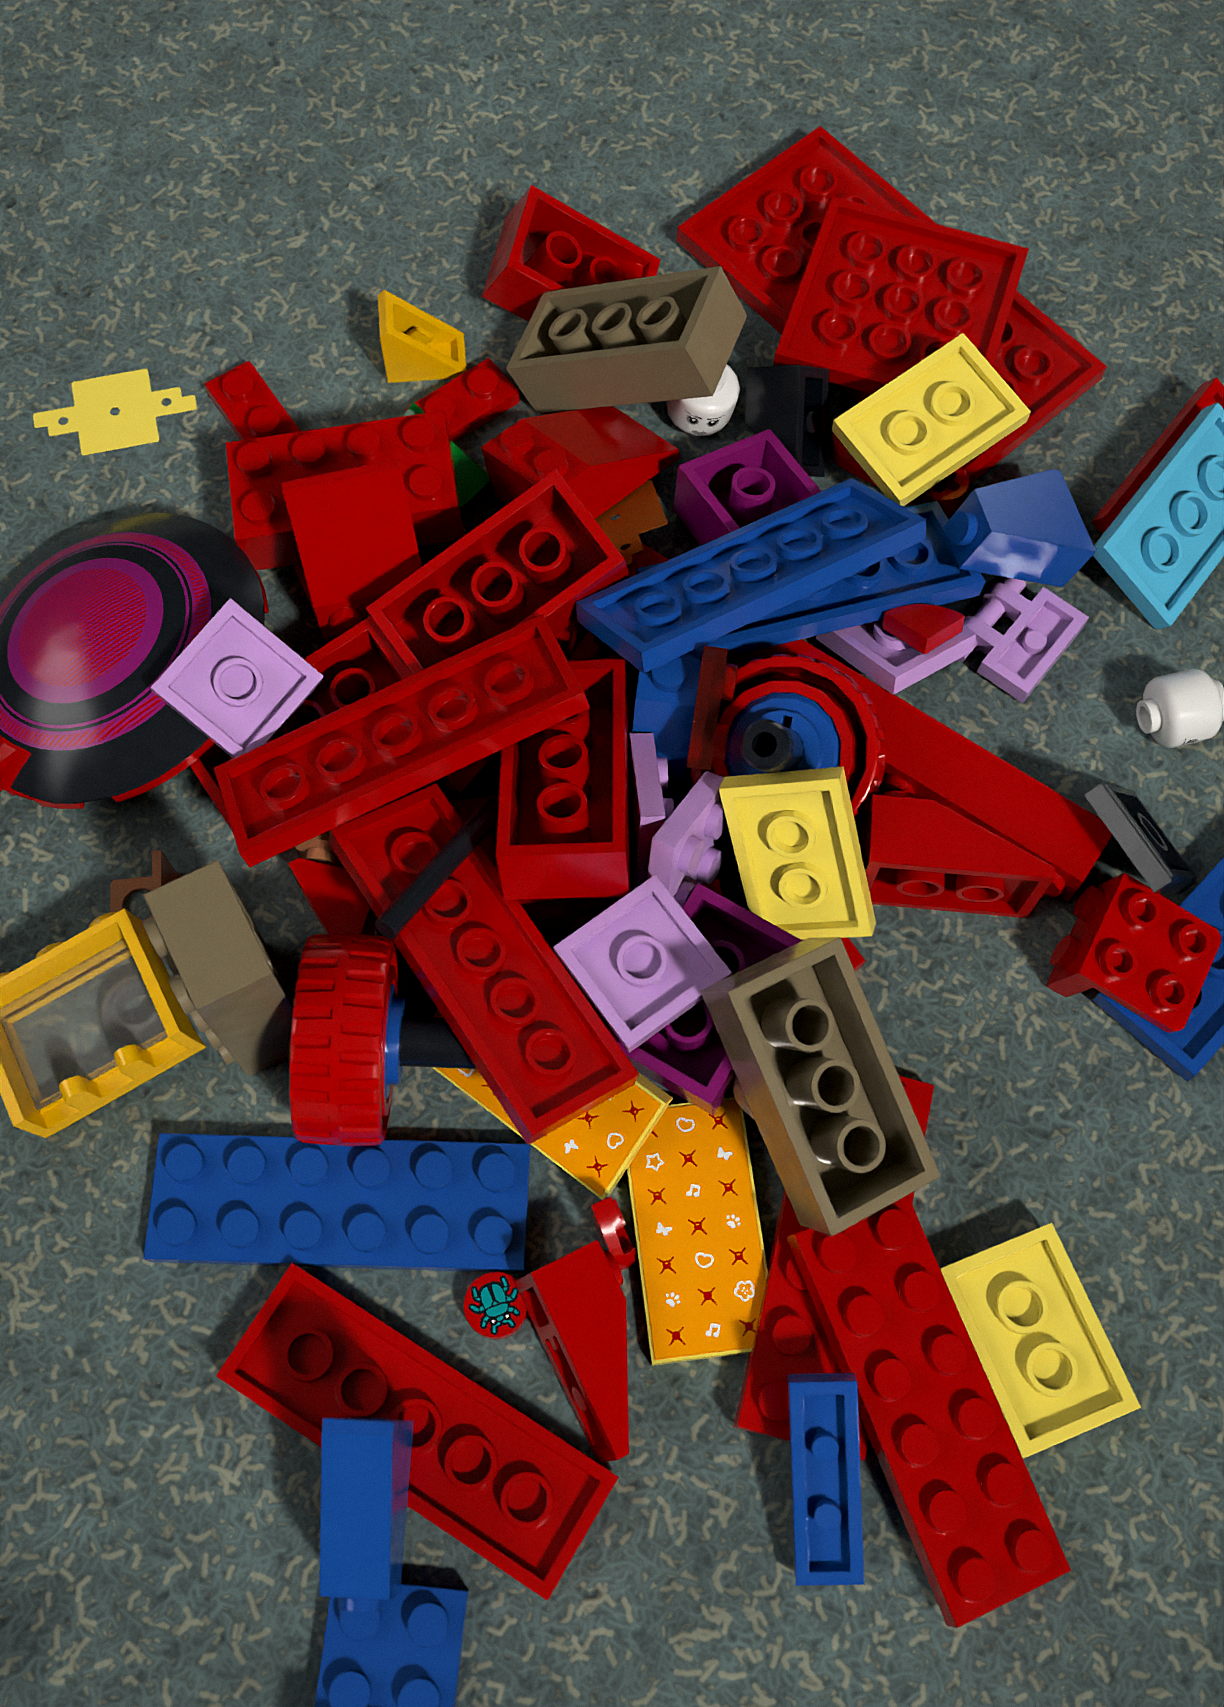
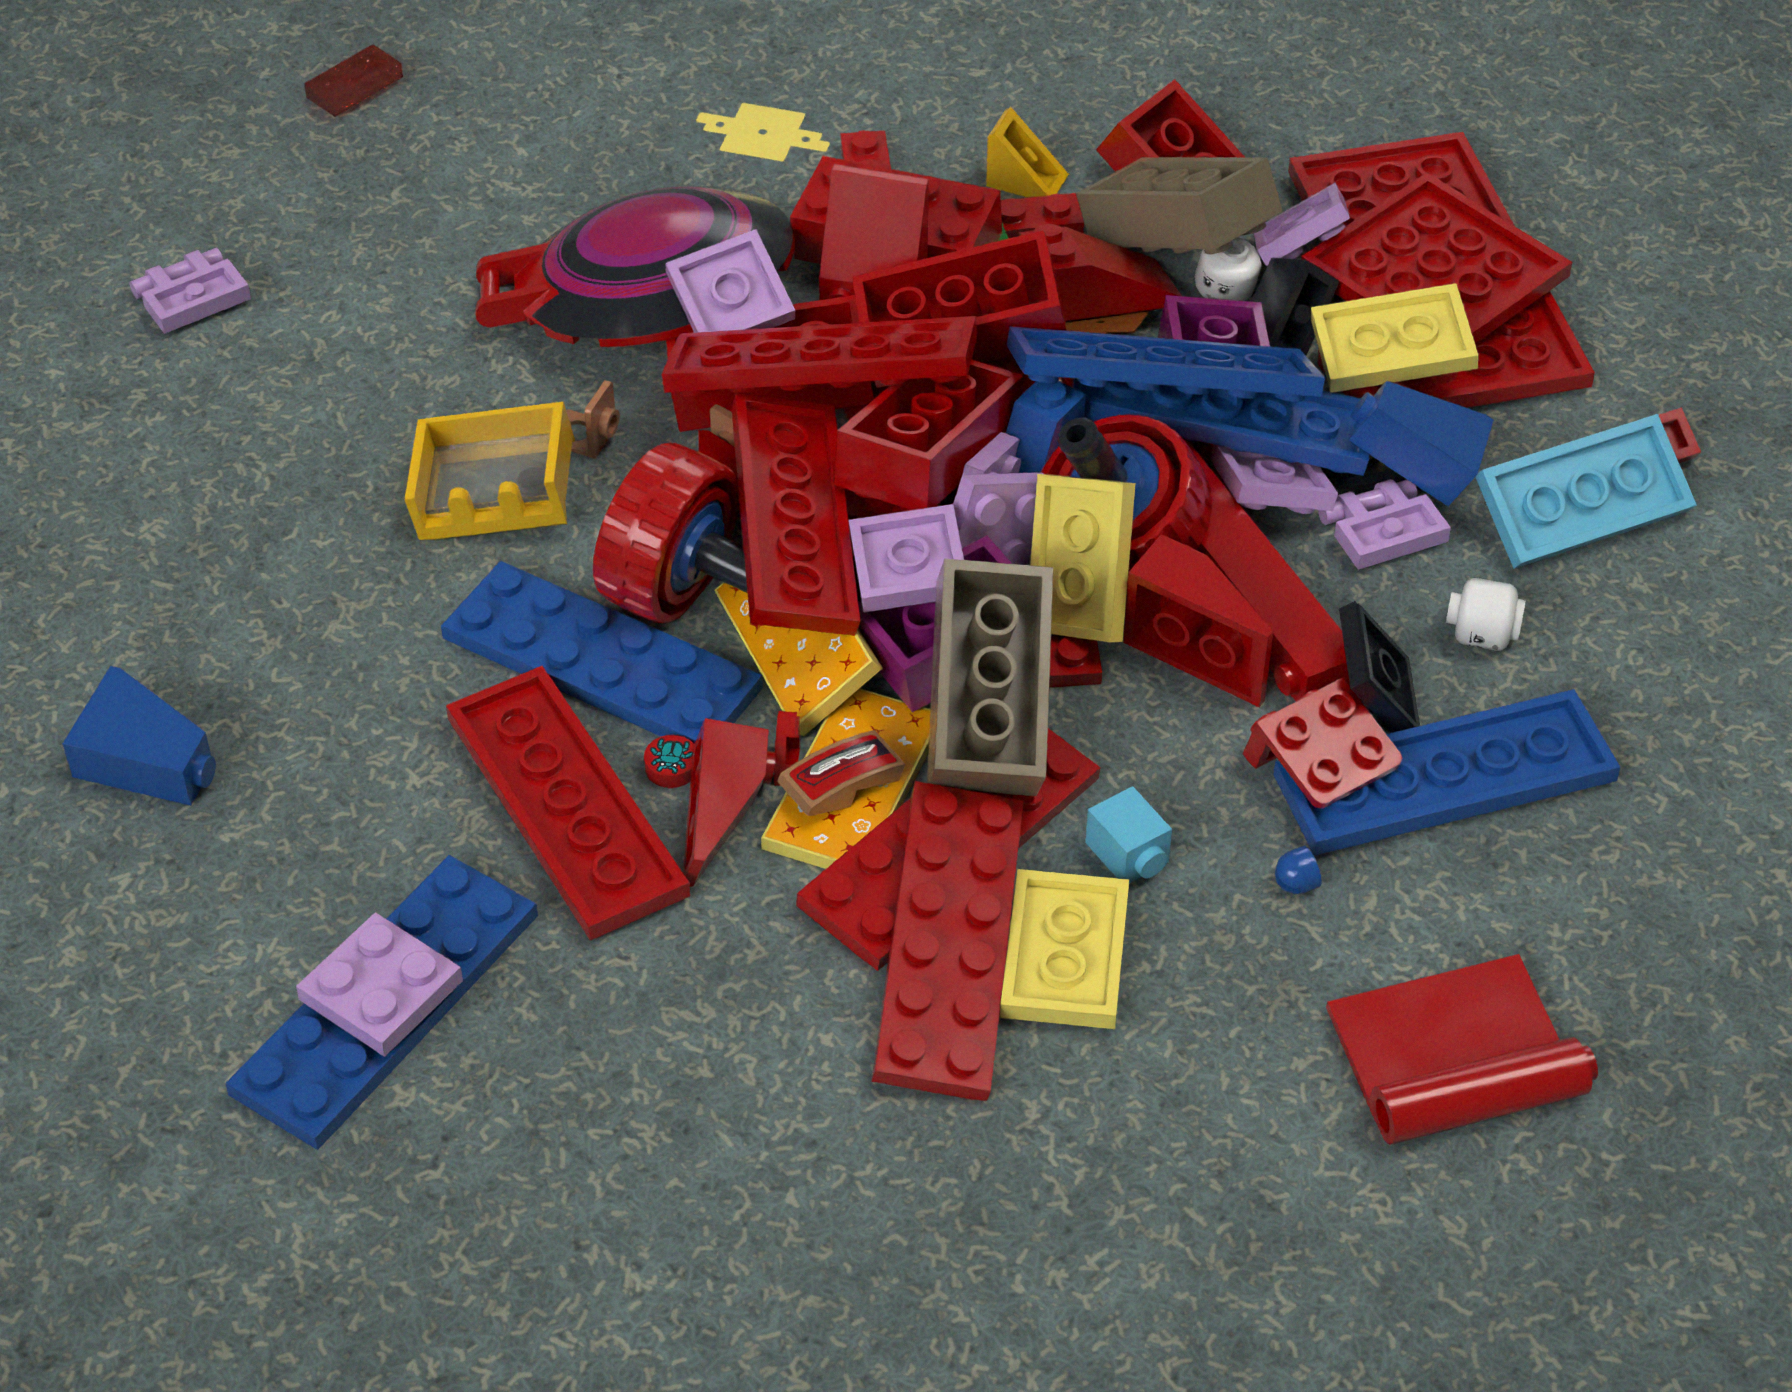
camera: 30 degrees right, 20 degrees down
dark tan brick [143,860,294,1076] -> none
blue slope [319,1417,414,1612] -> none
black bar [375,797,499,939] -> none
clear red plate [686,645,738,771] -> none
blue plate [787,1373,864,1586] -> none
red tile [882,604,965,655] -> none
none -> slope [777,730,906,816]
none -> medium azure brick [1085,786,1172,883]
none -> lavender plate [1254,183,1350,266]
none -> blue hinge [1275,846,1322,894]

